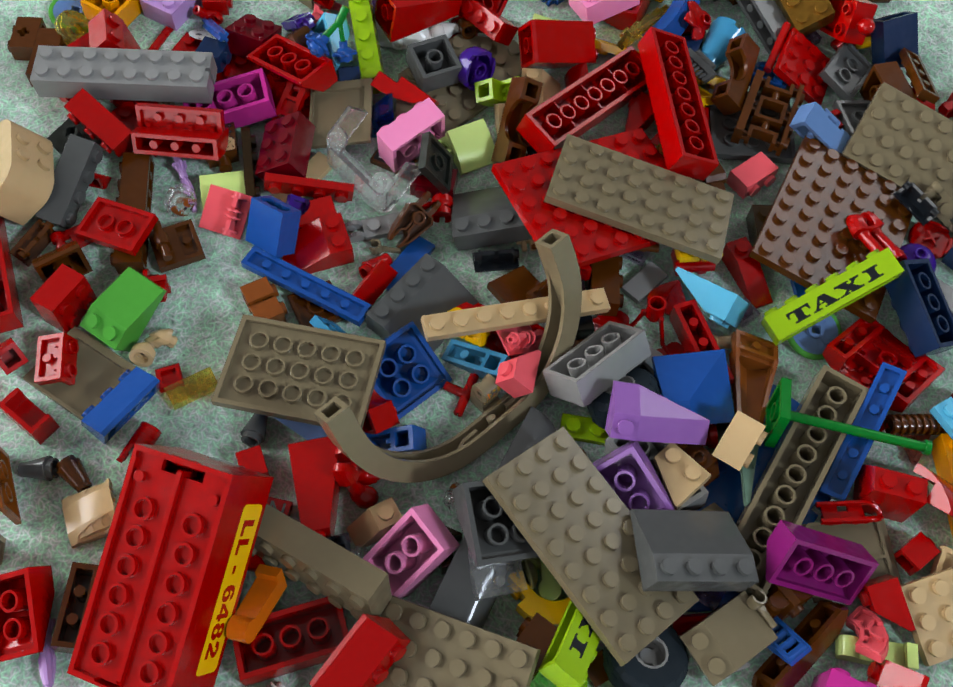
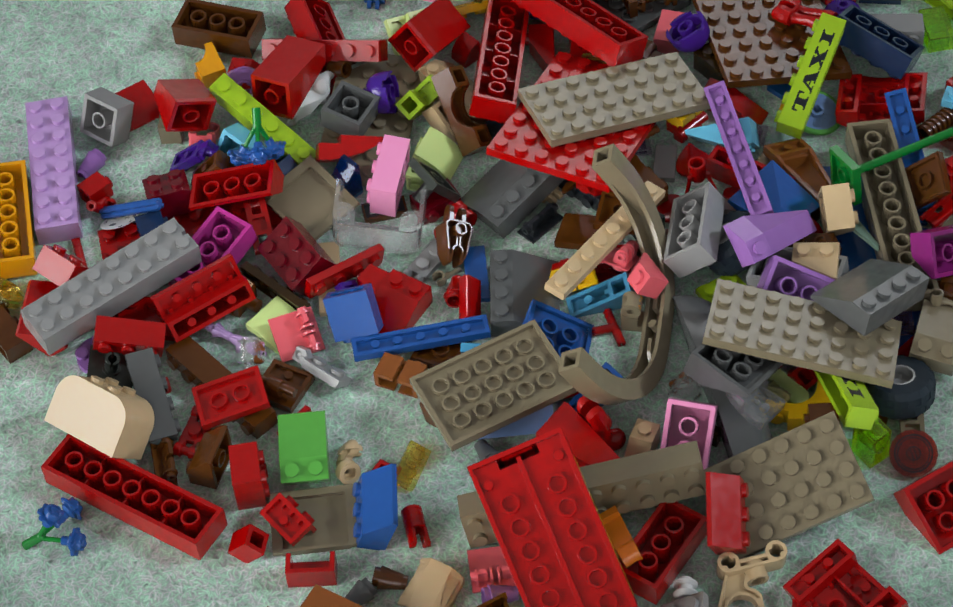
camera: 30 degrees left, 10 degrees down
none -> light grey hinge [292,346,352,388]
none -> dark purple cylinder [666,11,710,53]
none -> medium lavender plate [703,80,774,215]
none -> reddish brown tile [905,151,952,210]

